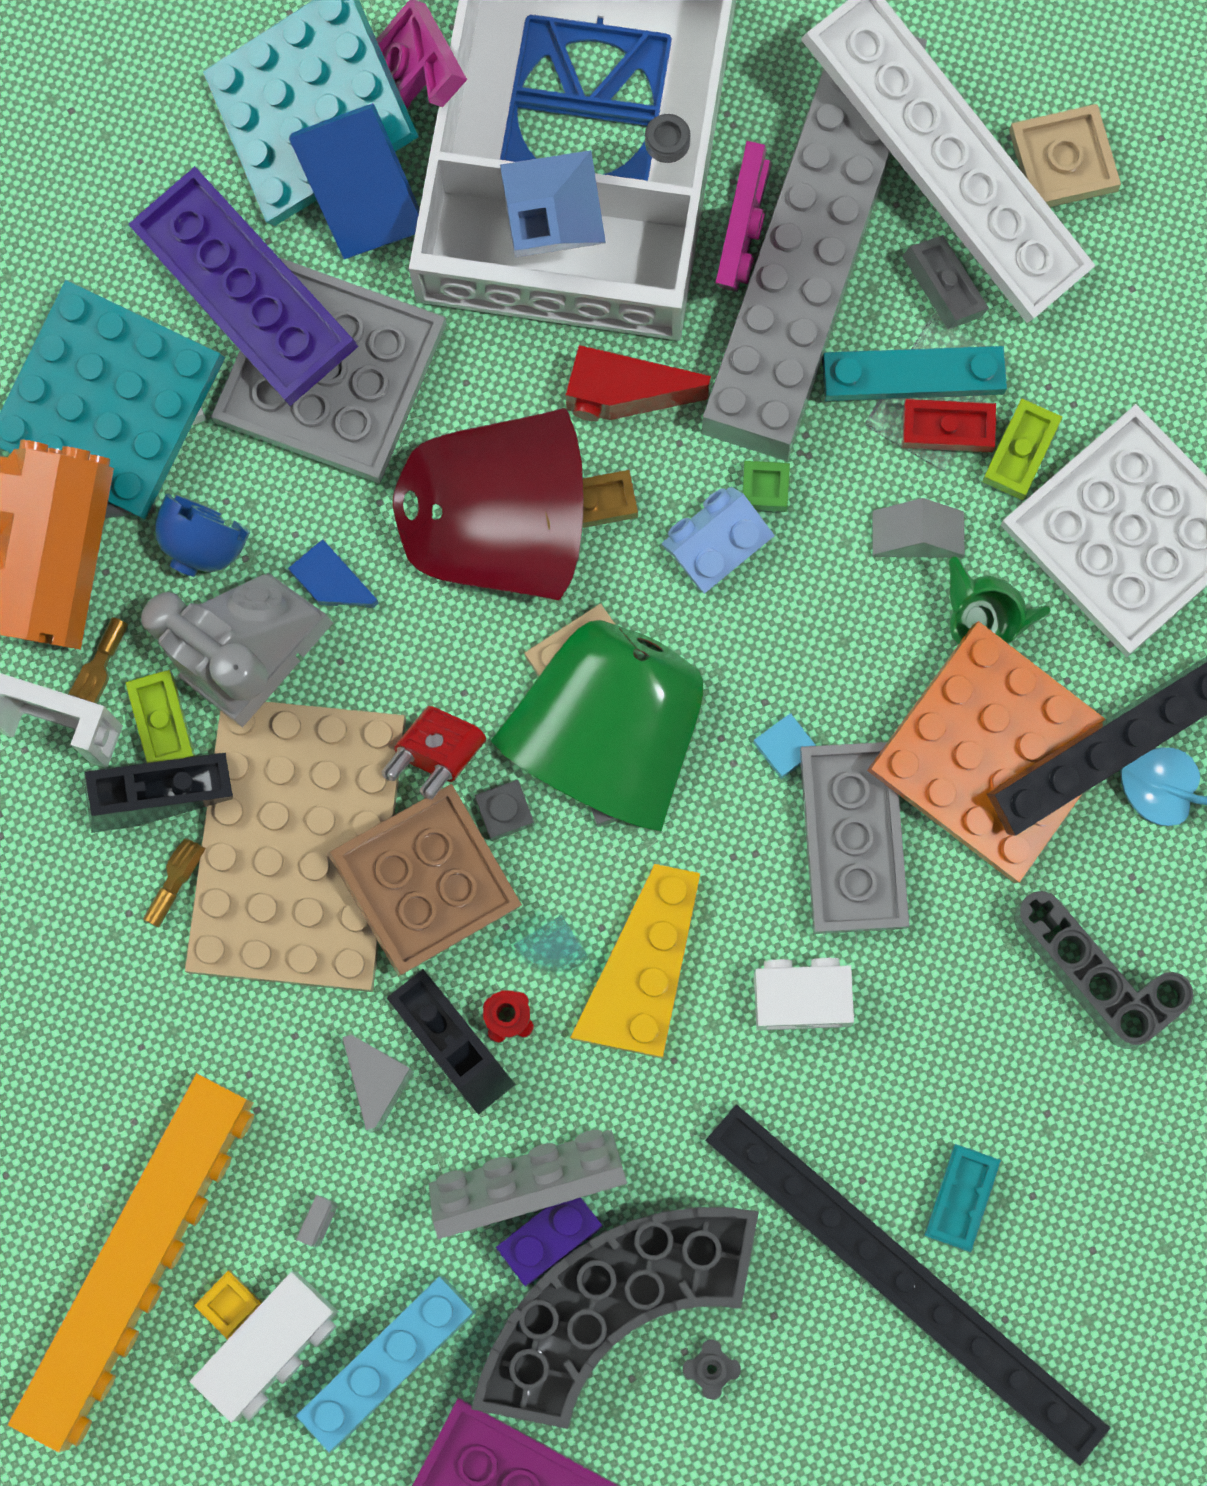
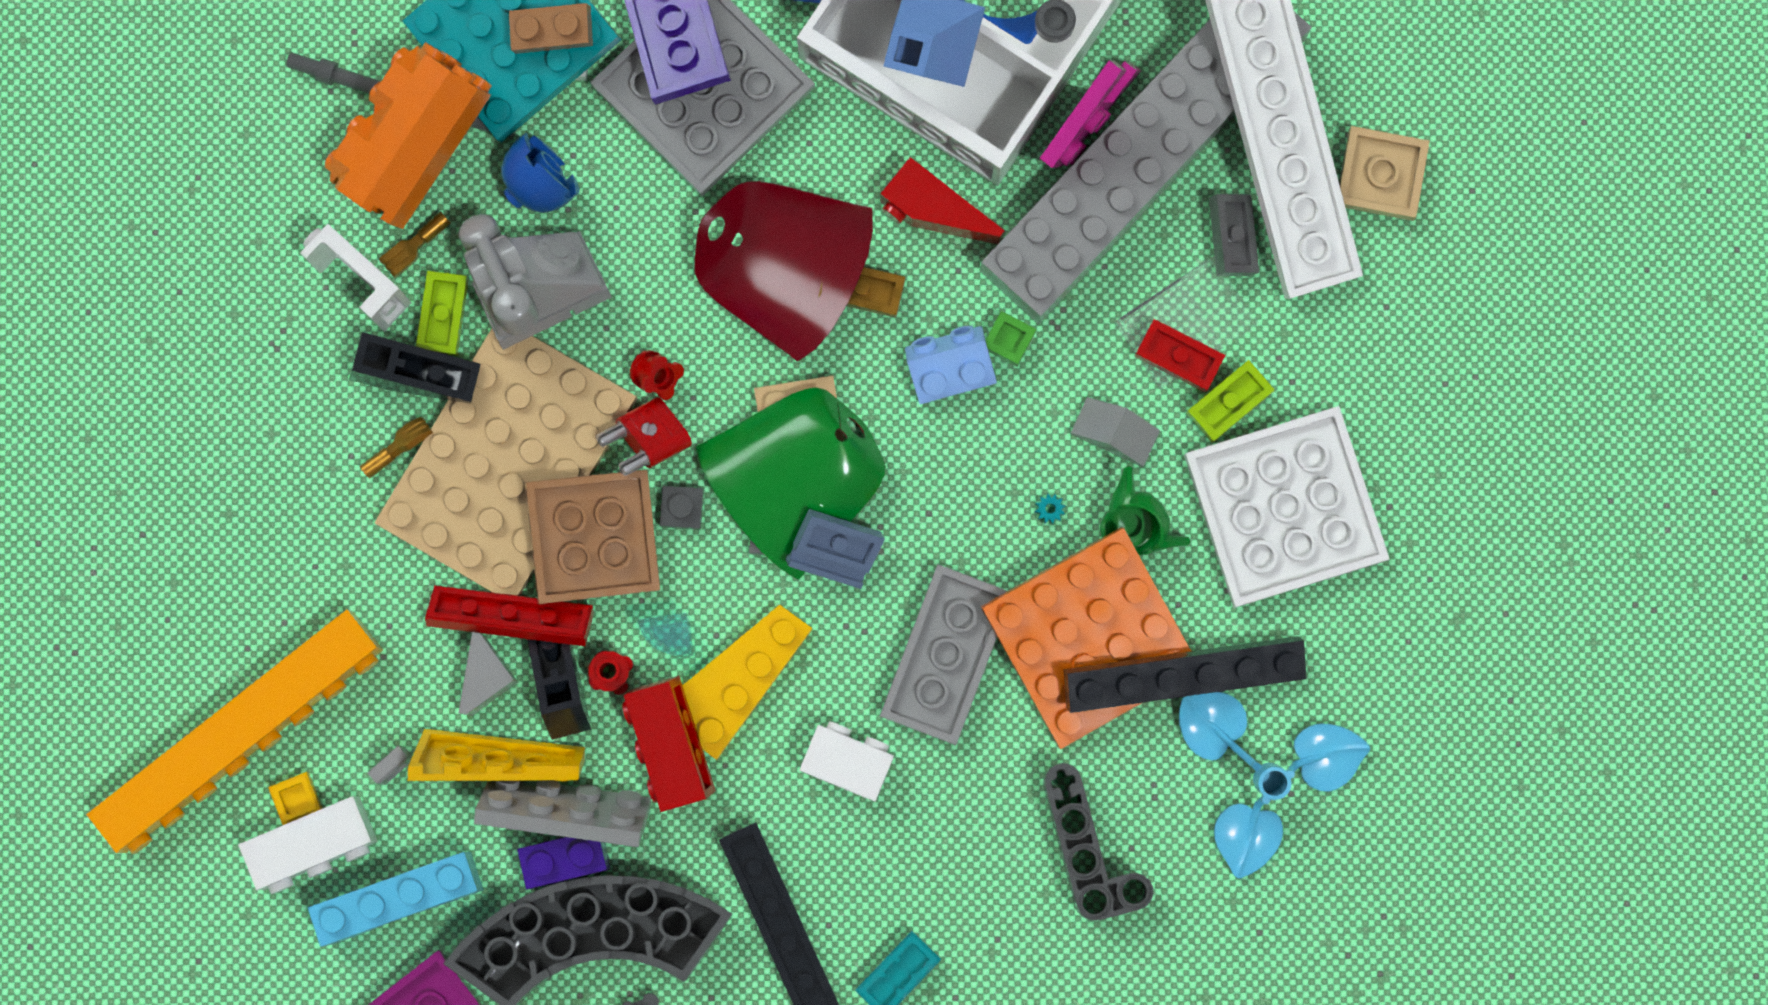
camera: 20 degrees right, 5 degrees up
blue tile [288,539,379,608] -> none
medium azure tile [753,713,816,779] -> none
teal plate [822,346,1007,401] -> none
none -> yellow wing [407,729,585,782]
none -> red tile [425,585,594,646]
none -> medium nougat plate [509,3,593,54]
none -> red brick [622,675,716,812]
none -> red brick [630,350,684,400]
none -> sand blue plate [786,509,885,589]
none -> teal piece [1034,493,1066,525]

